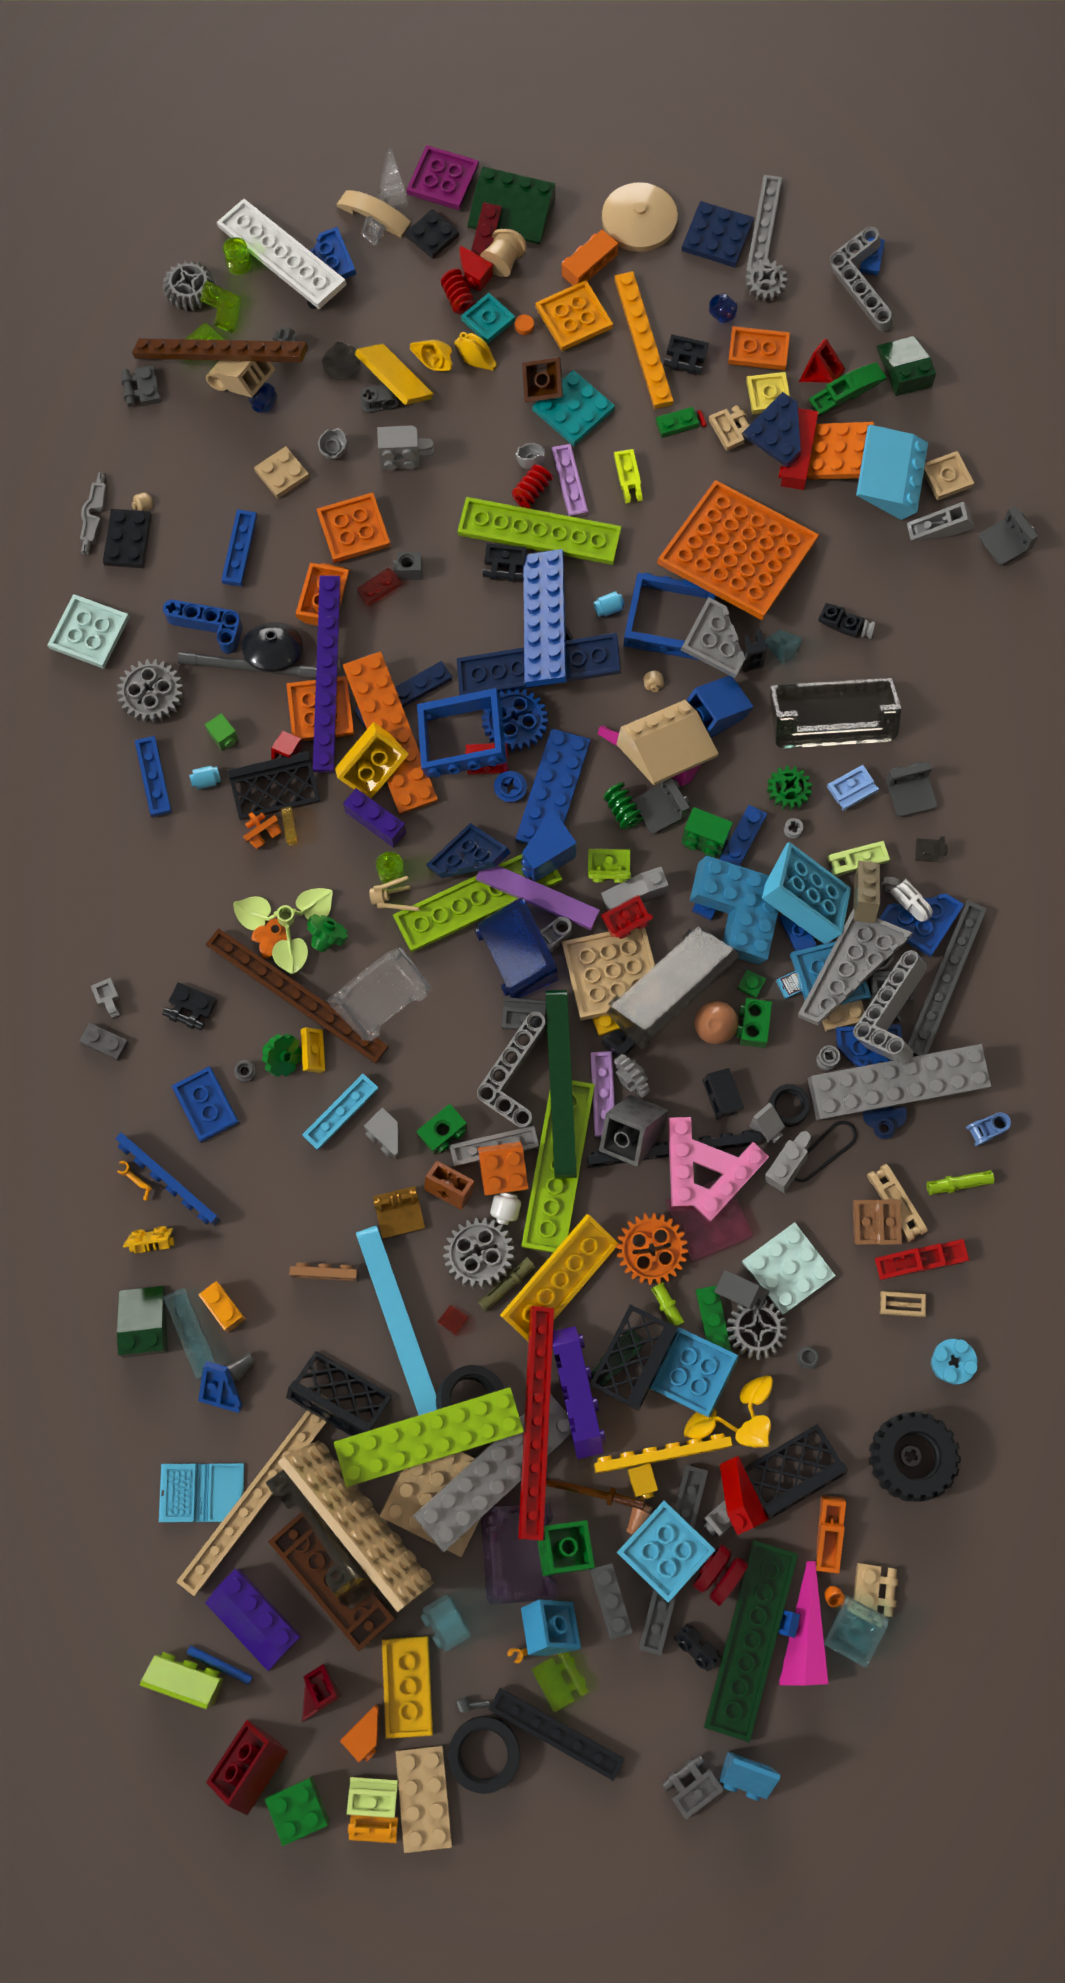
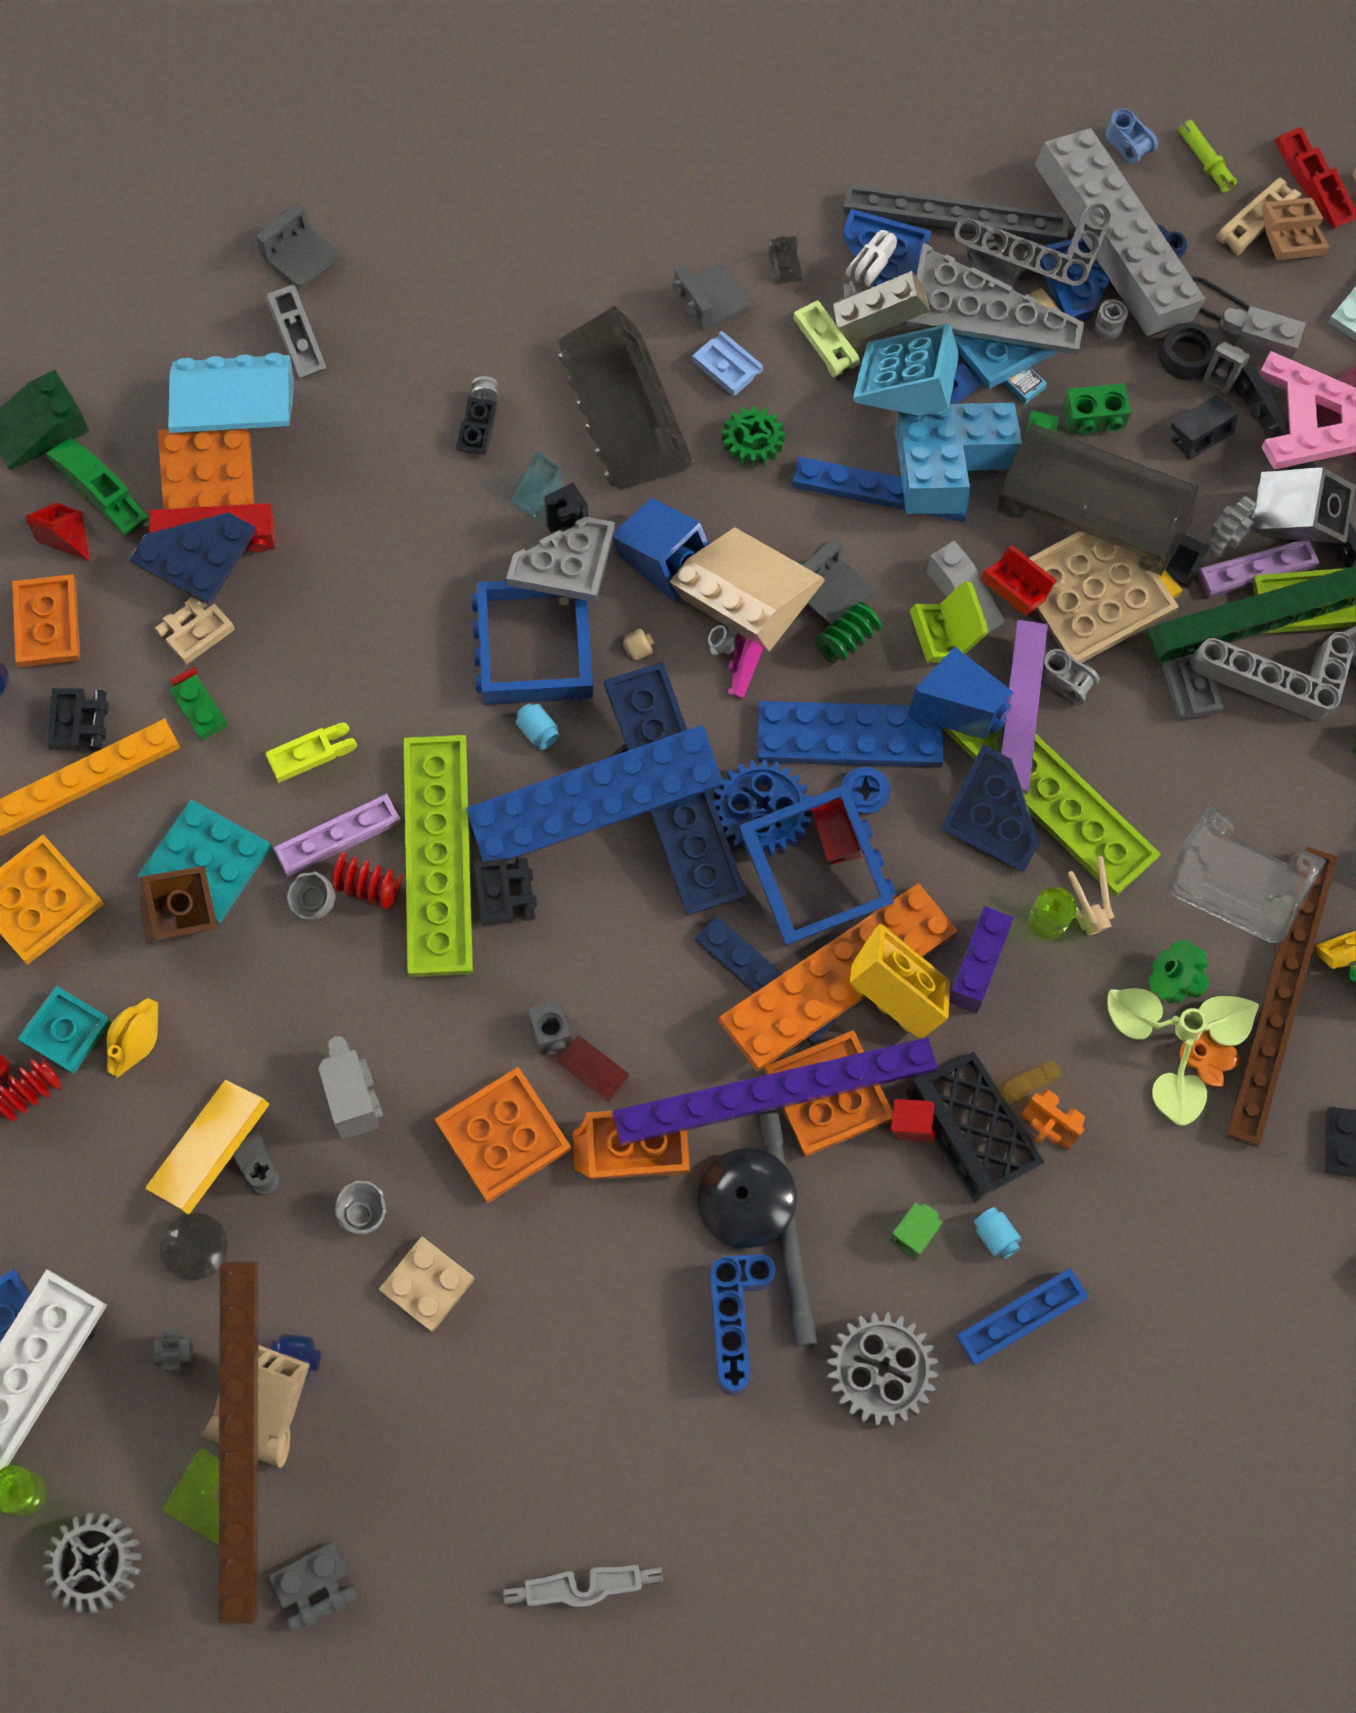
camera: 110 degrees left, 5 degrees down
light aqua plate [48,594,130,669] -> none
black plate [103,509,152,568] -> none
tan piece [132,493,153,511] -> none
clear neon green plate [200,281,241,333] -> none
blue plate [221,509,257,587] -> none
yellow hat [410,340,452,371] -> none
clear blue windscreen [474,897,558,998] -> none
orange tile [515,314,534,335] -> none
orange plate [657,480,819,620] -> none
green brick [681,807,733,858] -> none
nougat piece [694,1001,738,1045] -> none
light yellow plate [746,372,790,415] -> none
light grey bush [784,818,803,839] -> none
tan plate [923,451,974,501] -> none

